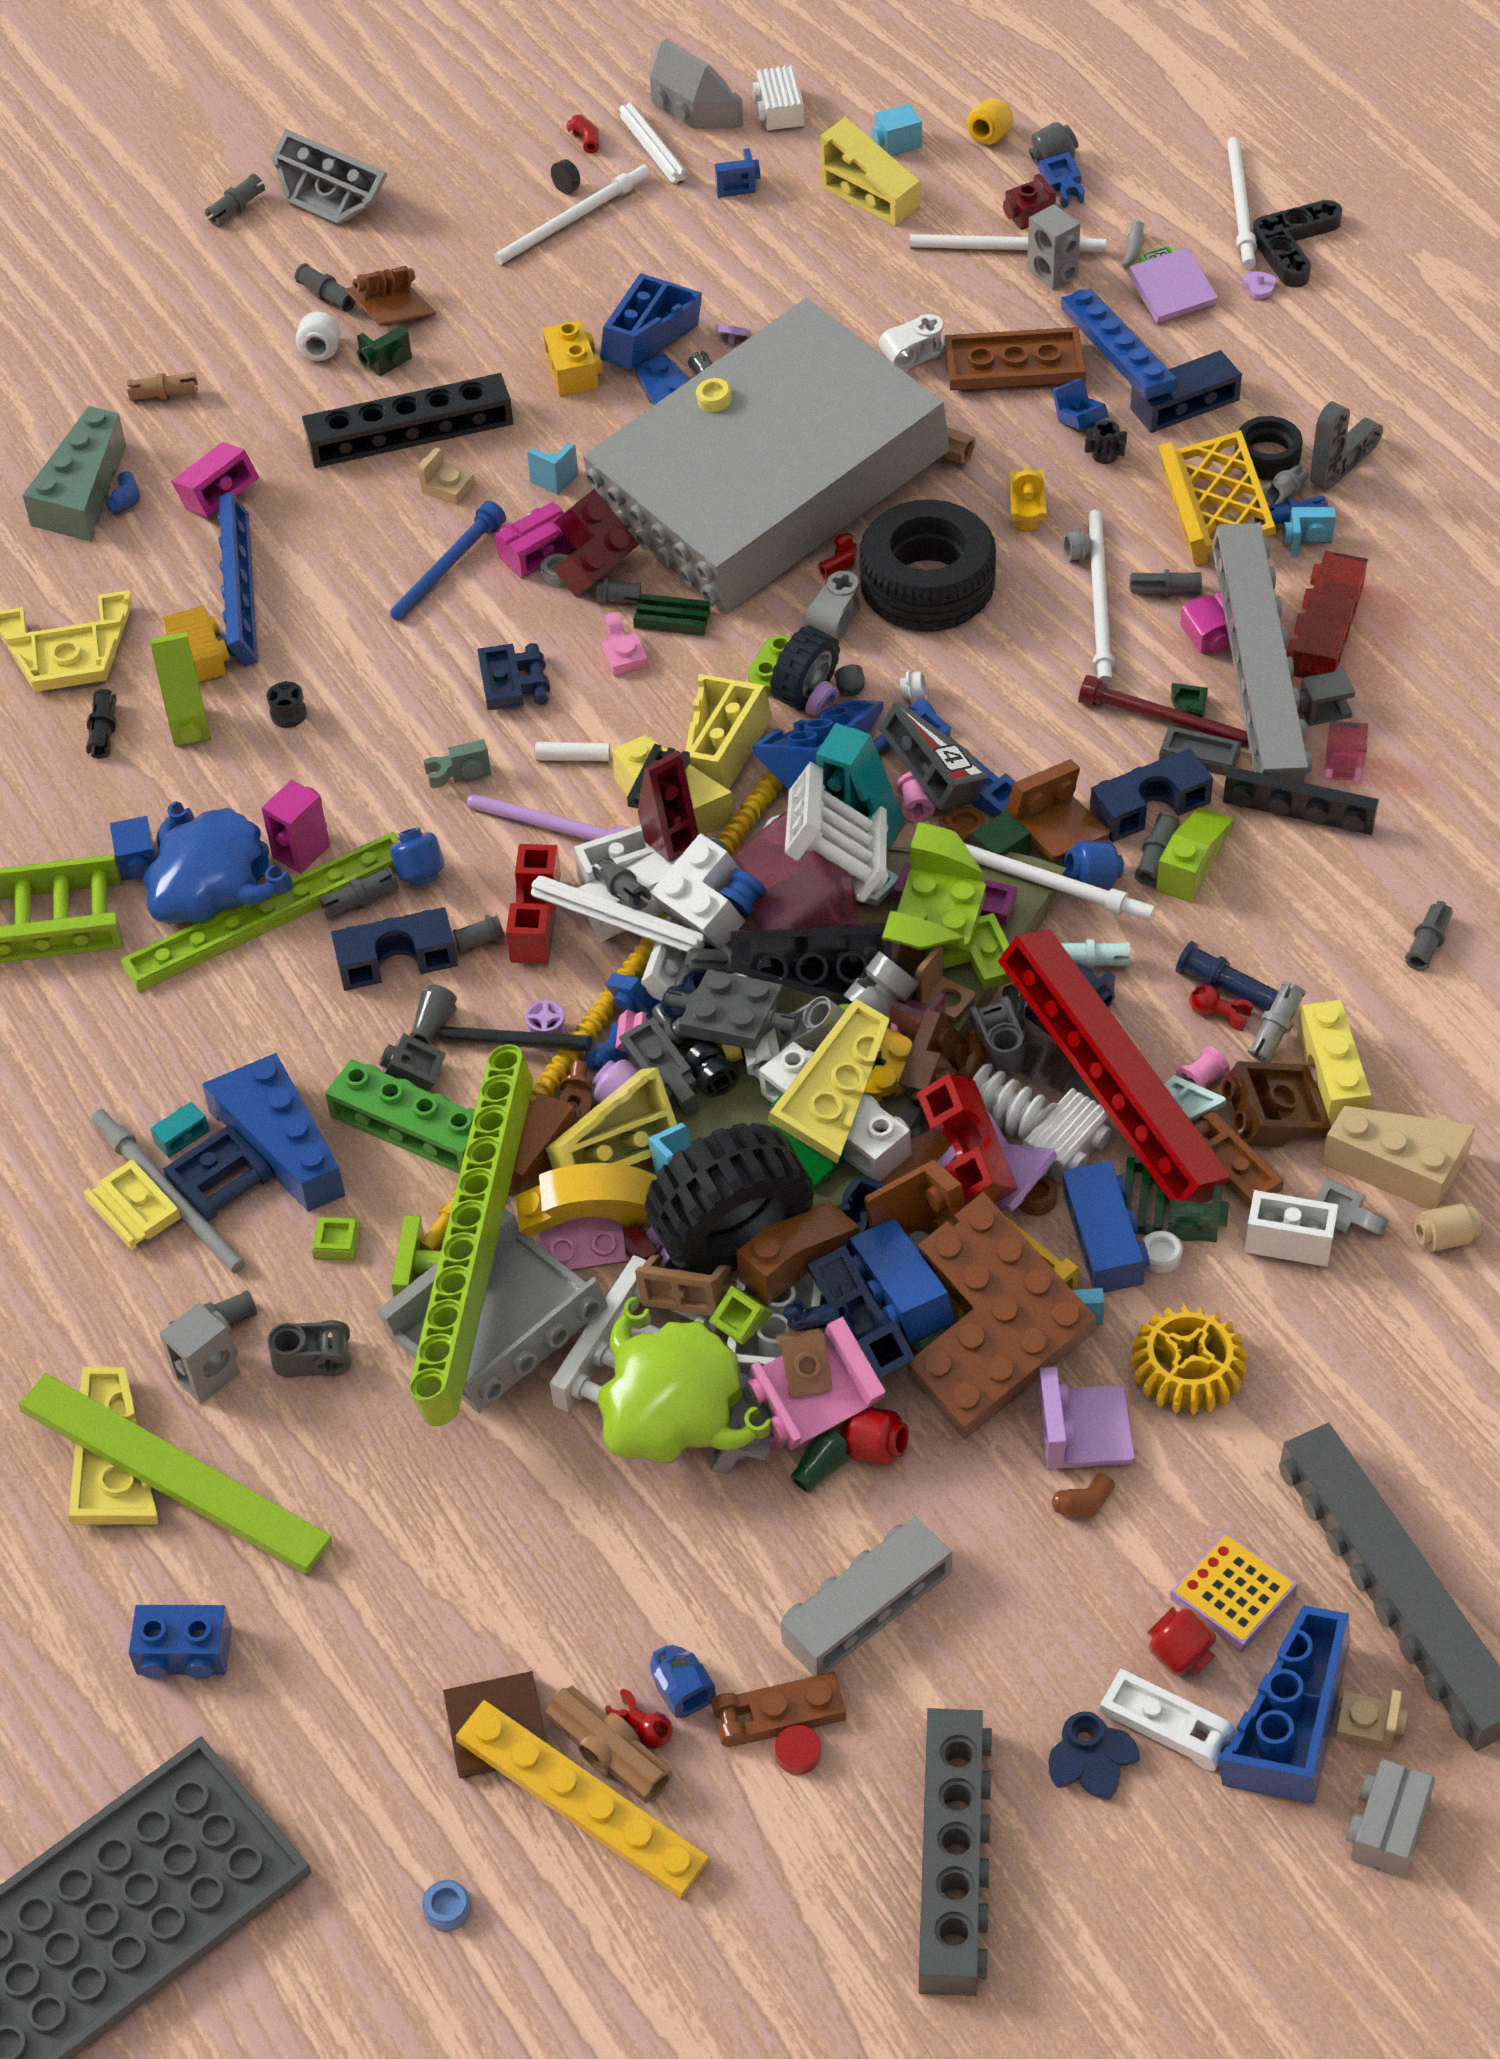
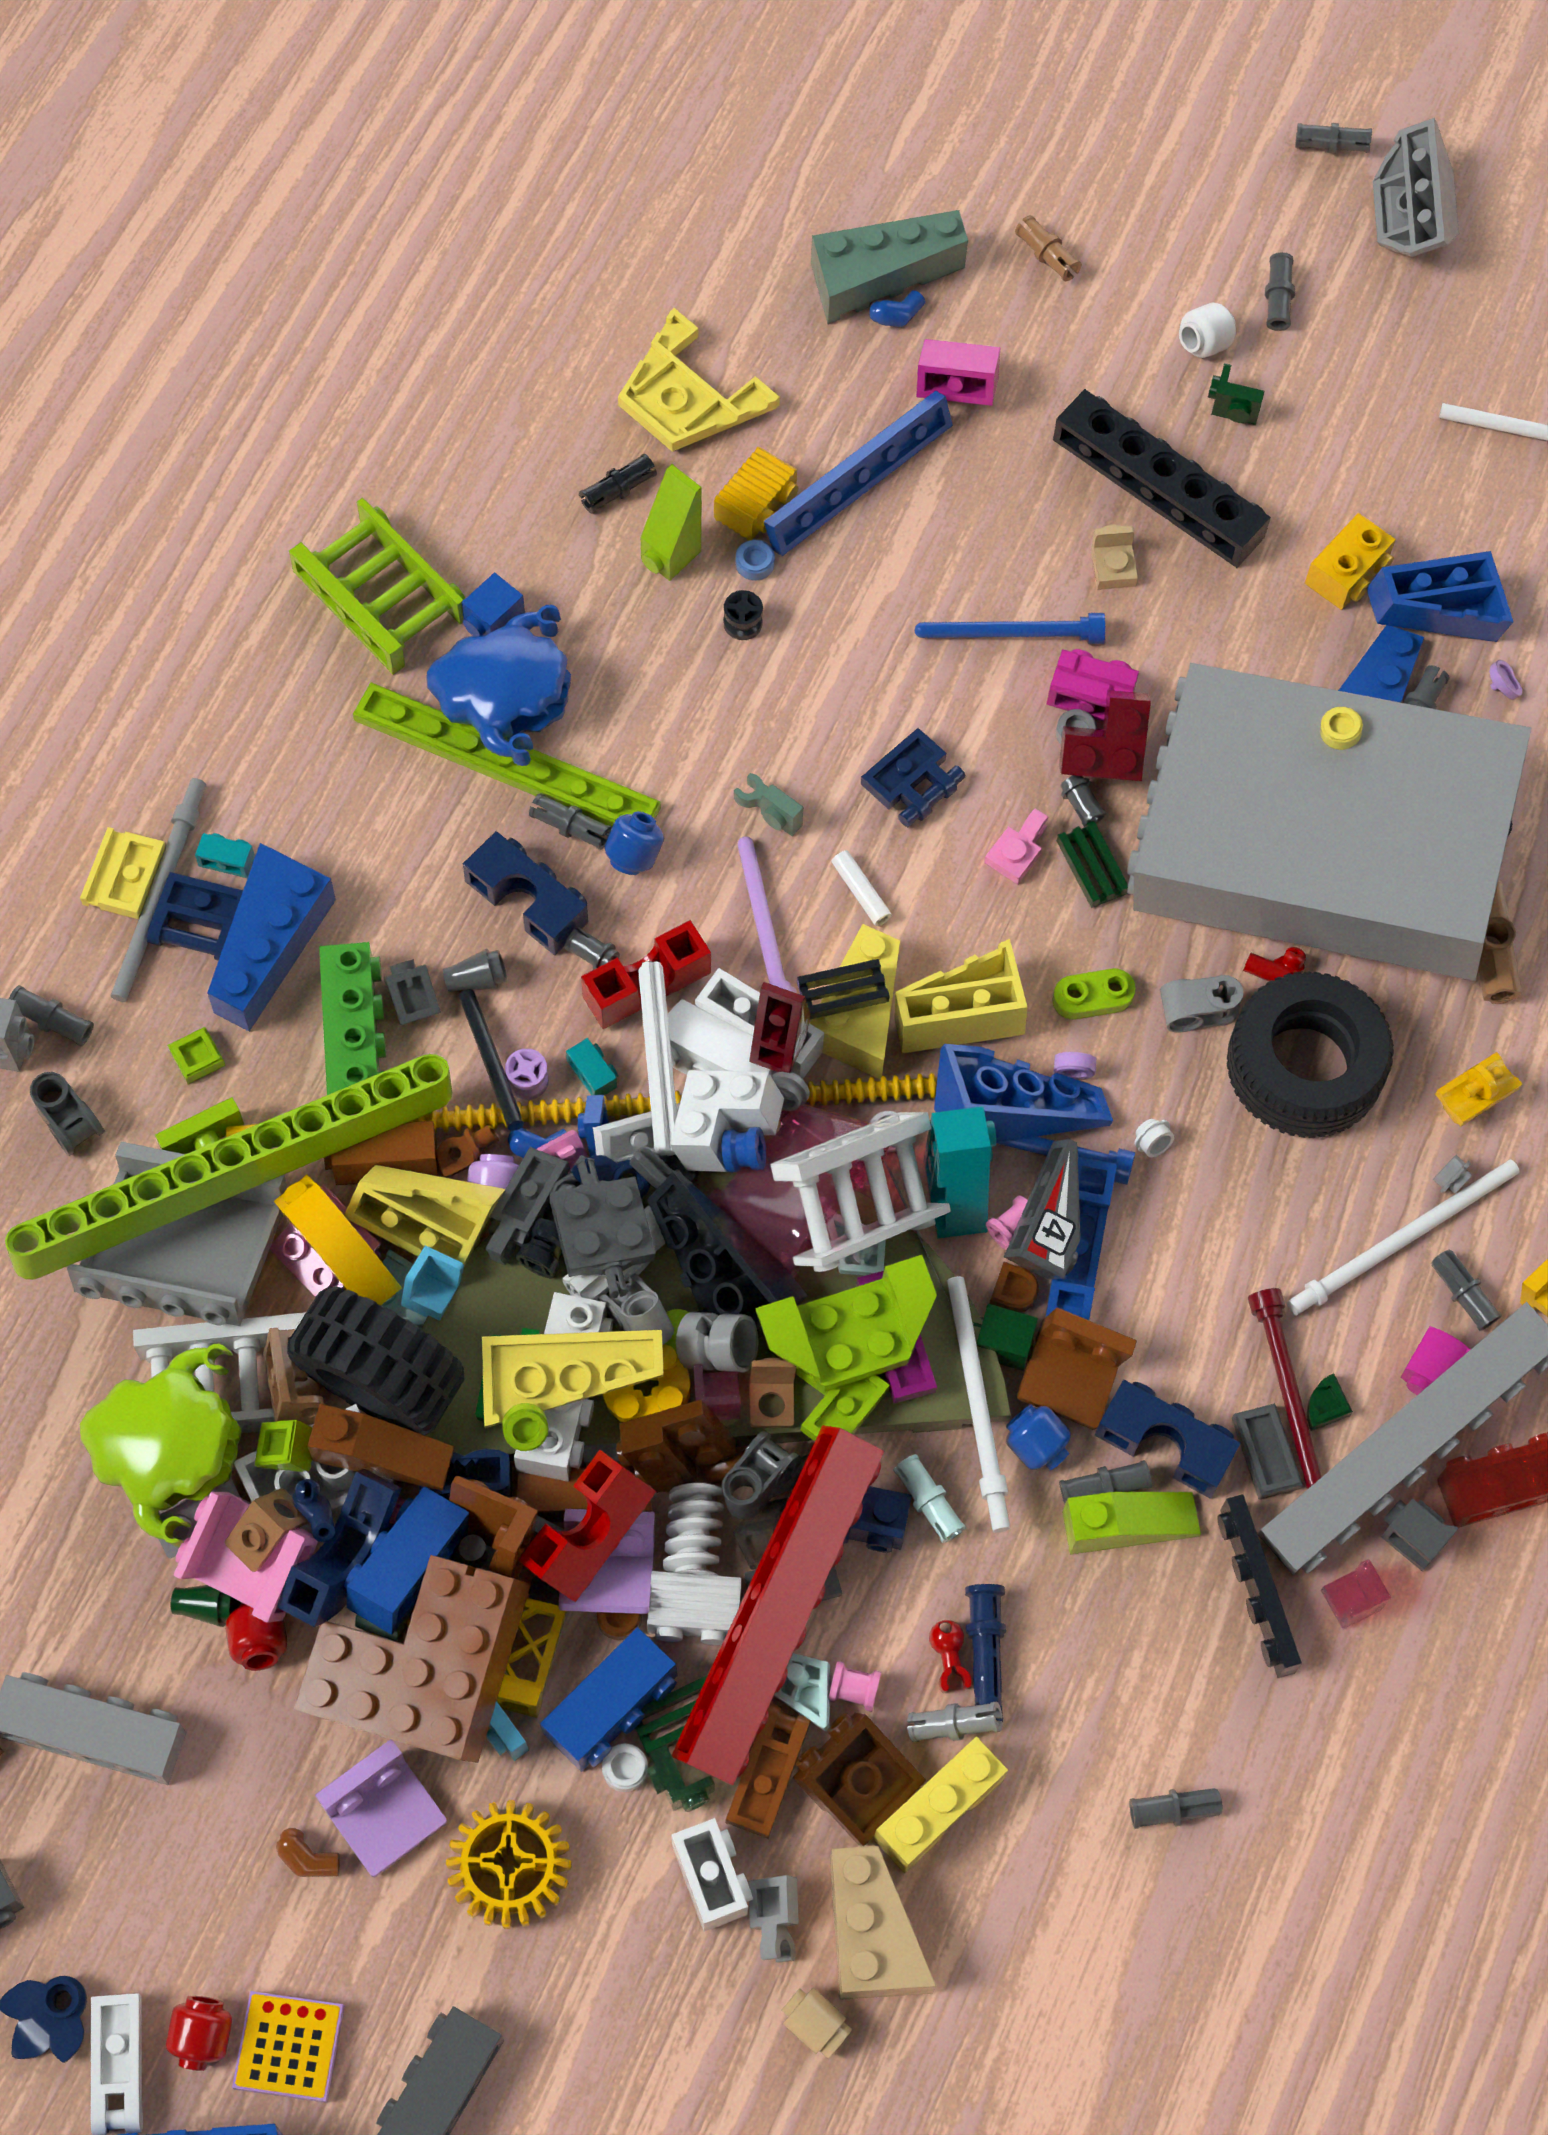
camera: 50 degrees right, 15 degrees up
dark pink brick [261,779,330,874] -> none
dark orange hinge [345,266,436,326] -> none
medium azure panel [527,443,579,495] -> none
dark grey pin [592,856,651,910] -> none
black wheel [770,625,840,711] -> none
dark grey hinge [834,664,865,696] -> none
none -> lime tile [502,1403,549,1451]
none -> teal piece [566,1038,618,1095]
none -> medium blue tile [735,540,775,580]

